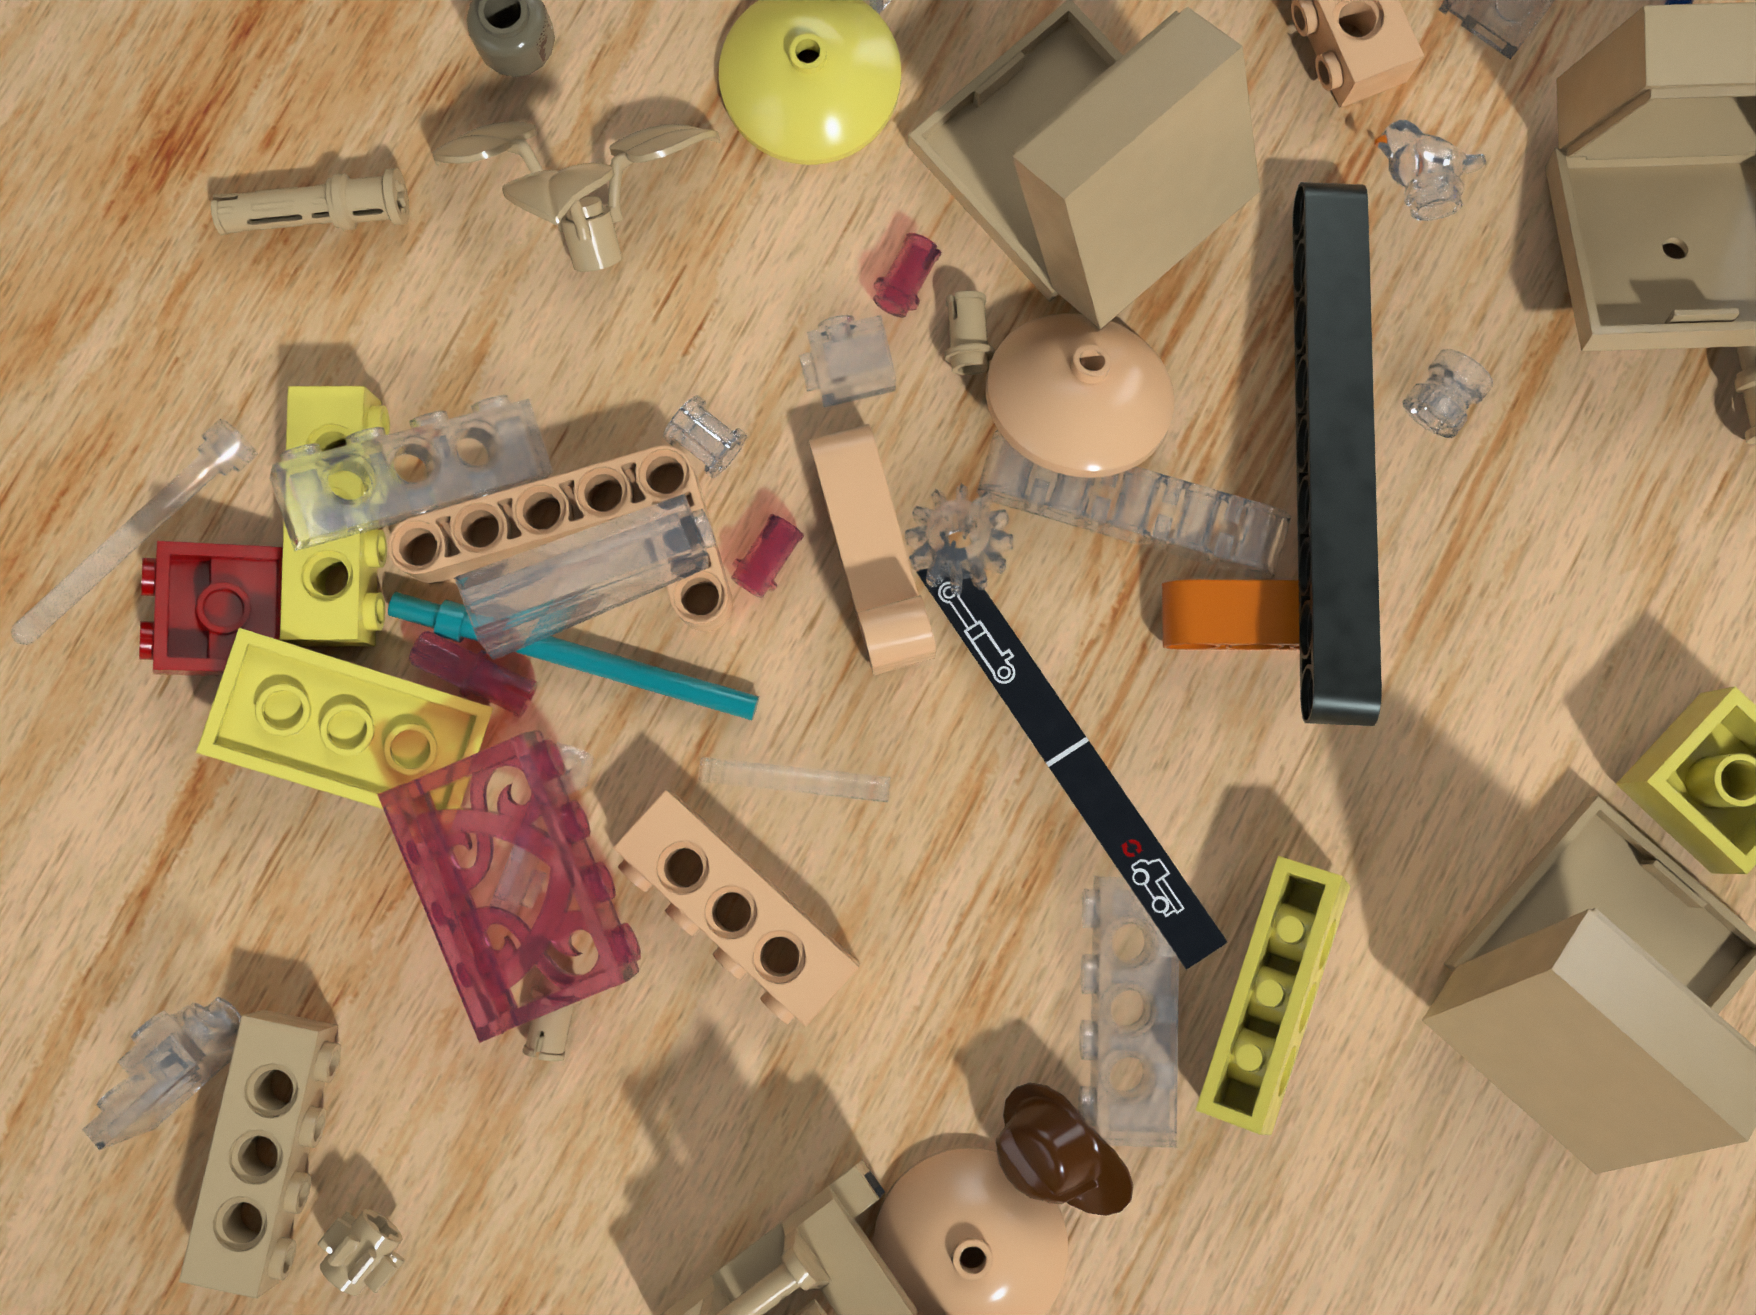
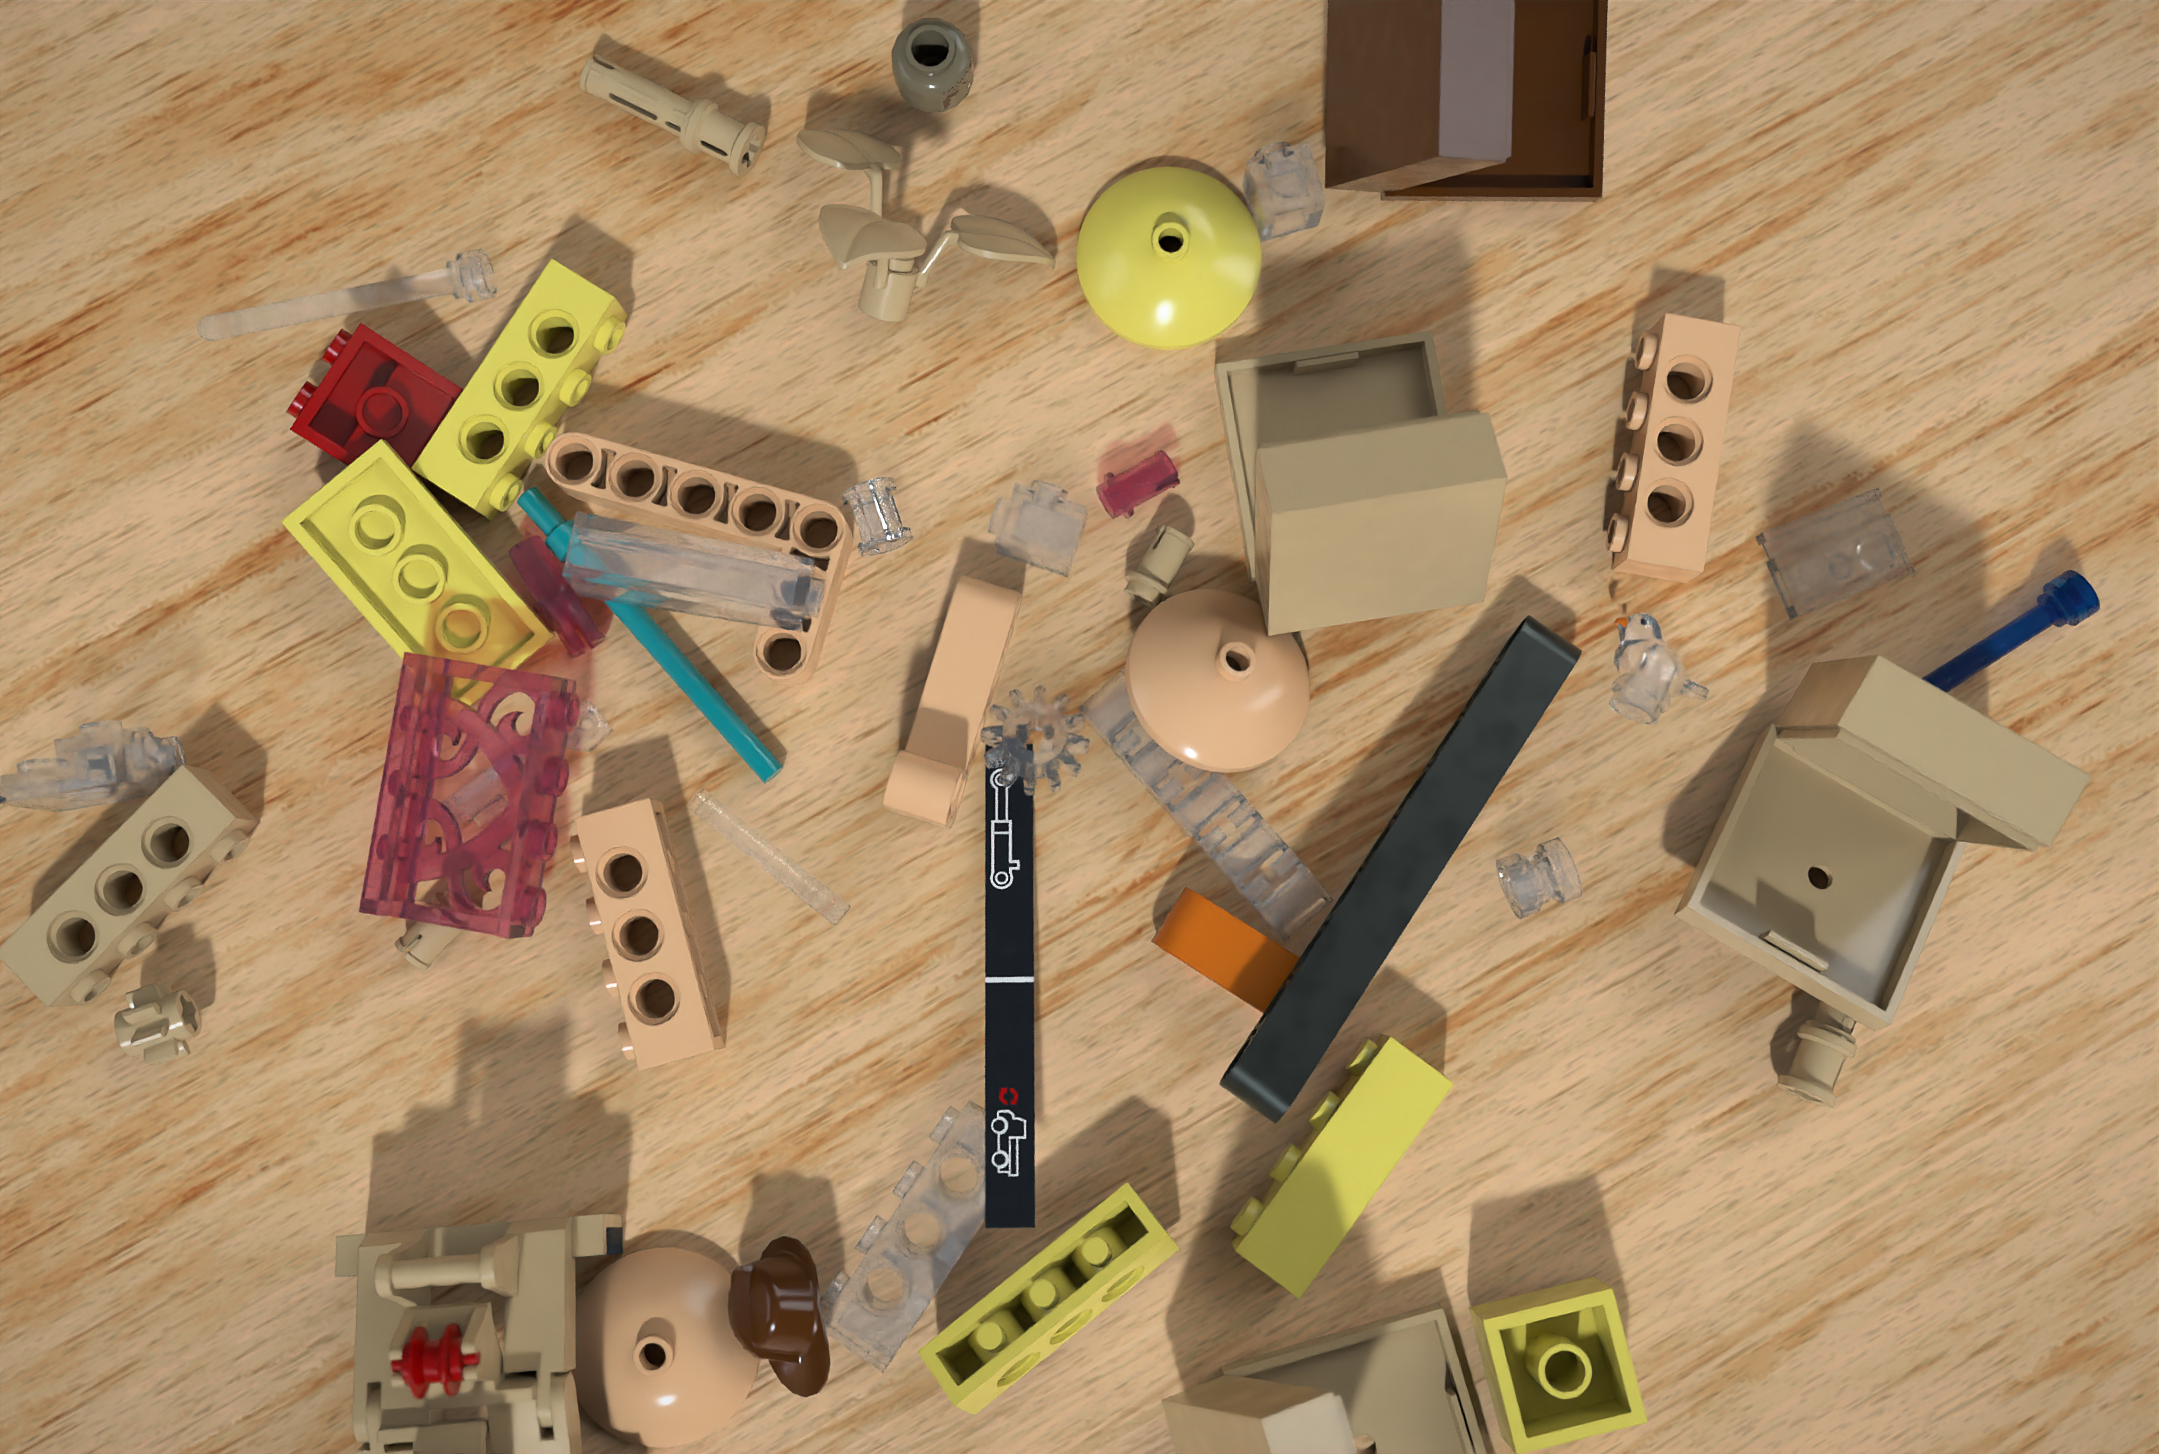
camera: 30 degrees right, 0 degrees up
clear brick [269,395,553,552] -> none
clear pink pin [730,514,804,598] -> none
none -> light yellow brick [1230,1034,1454,1299]

